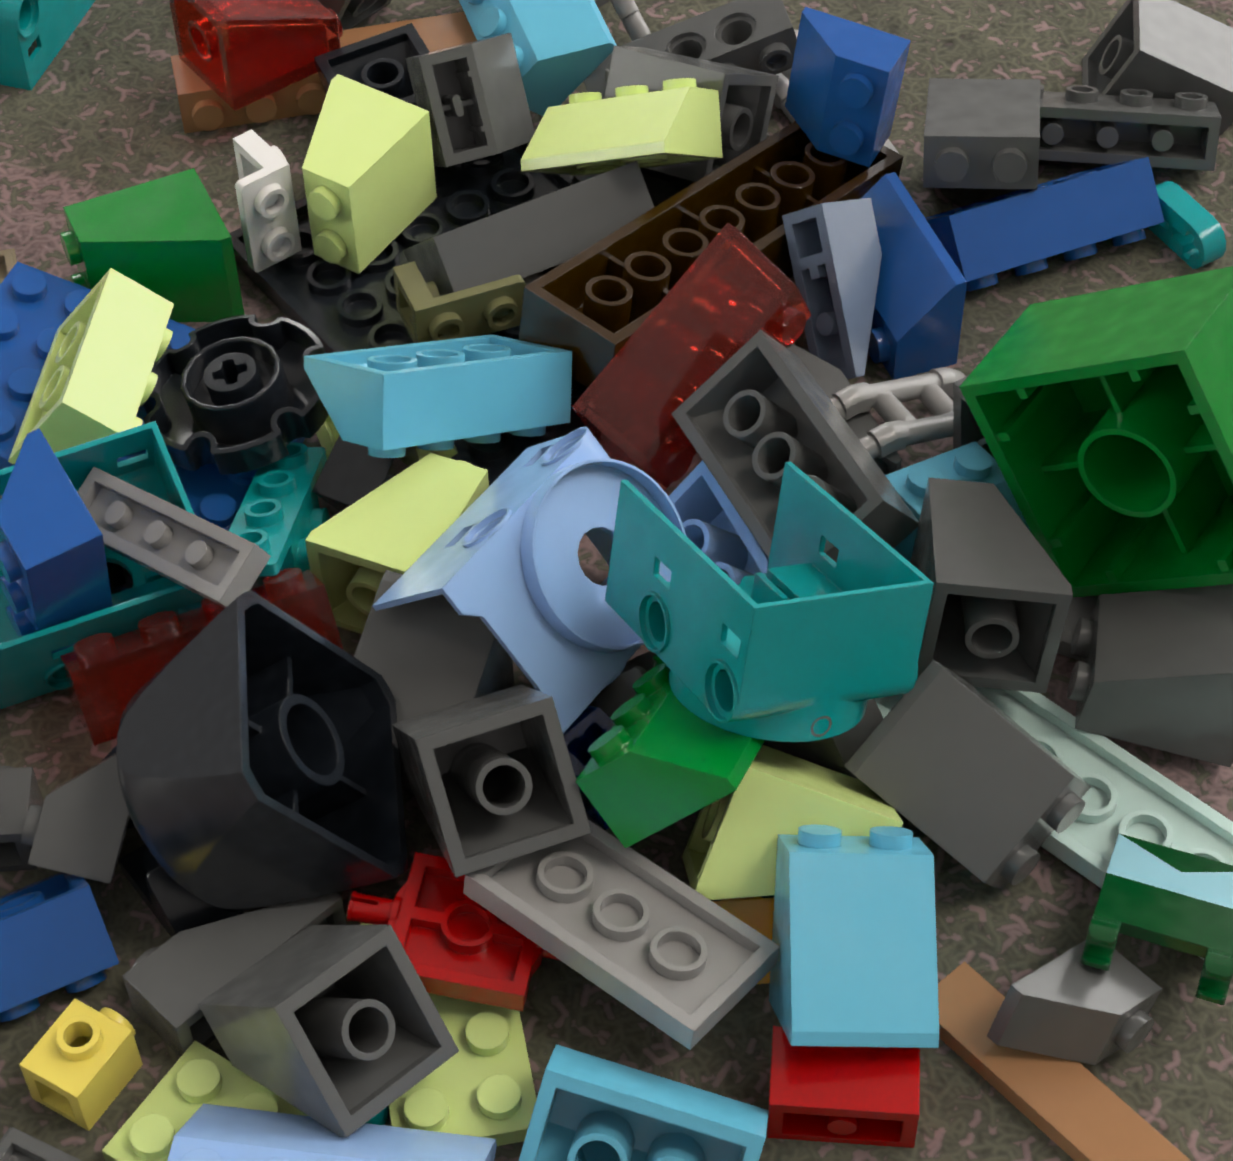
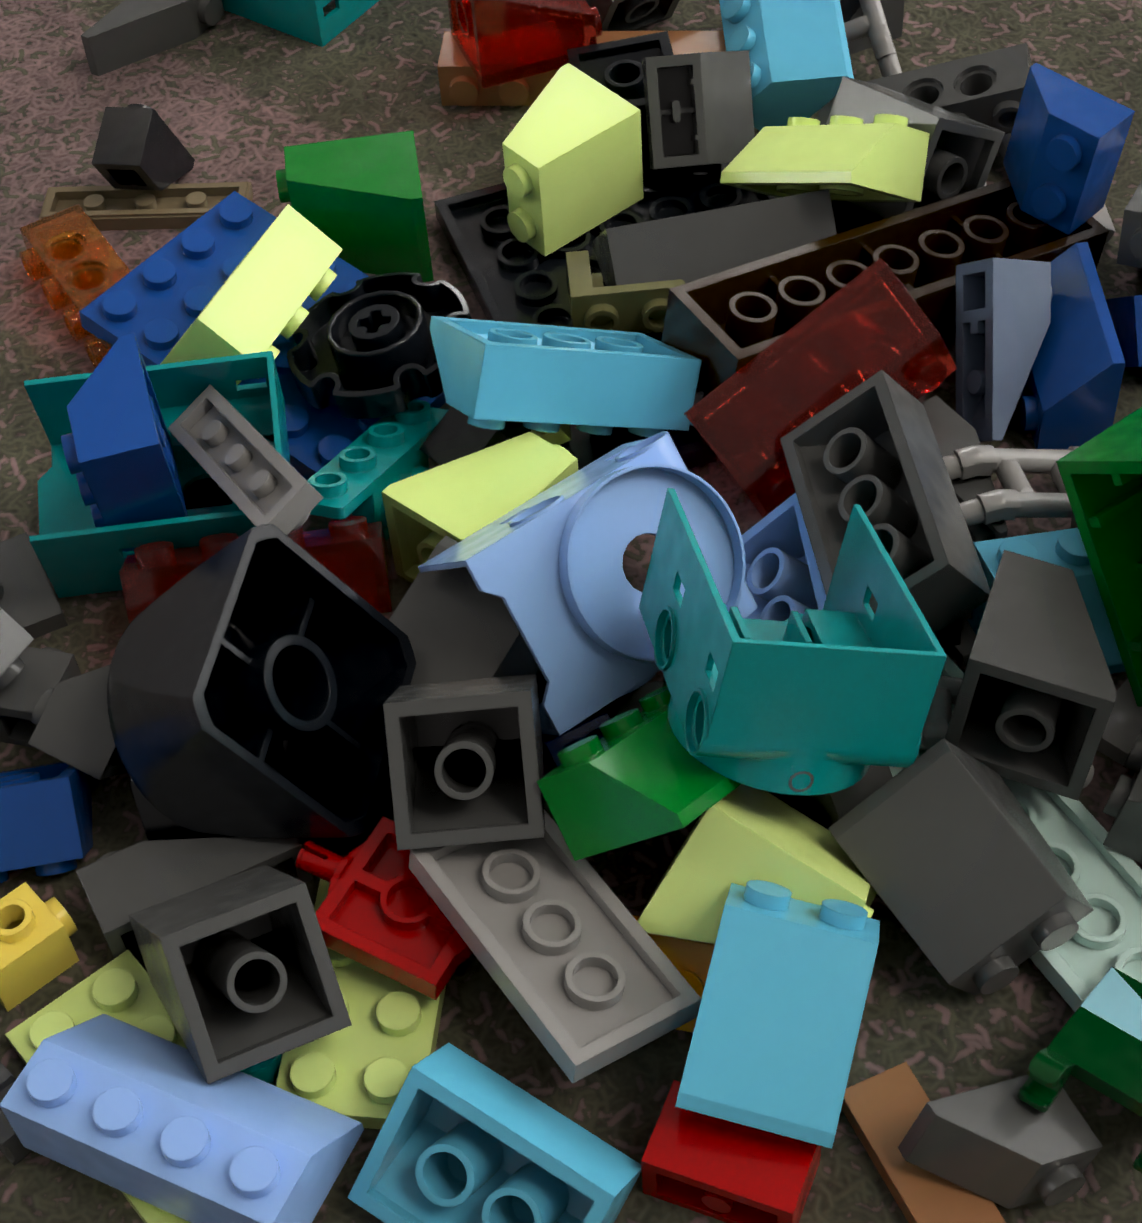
camera: 20 degrees right, 0 degrees up
white bracket [233,129,302,272] -> none

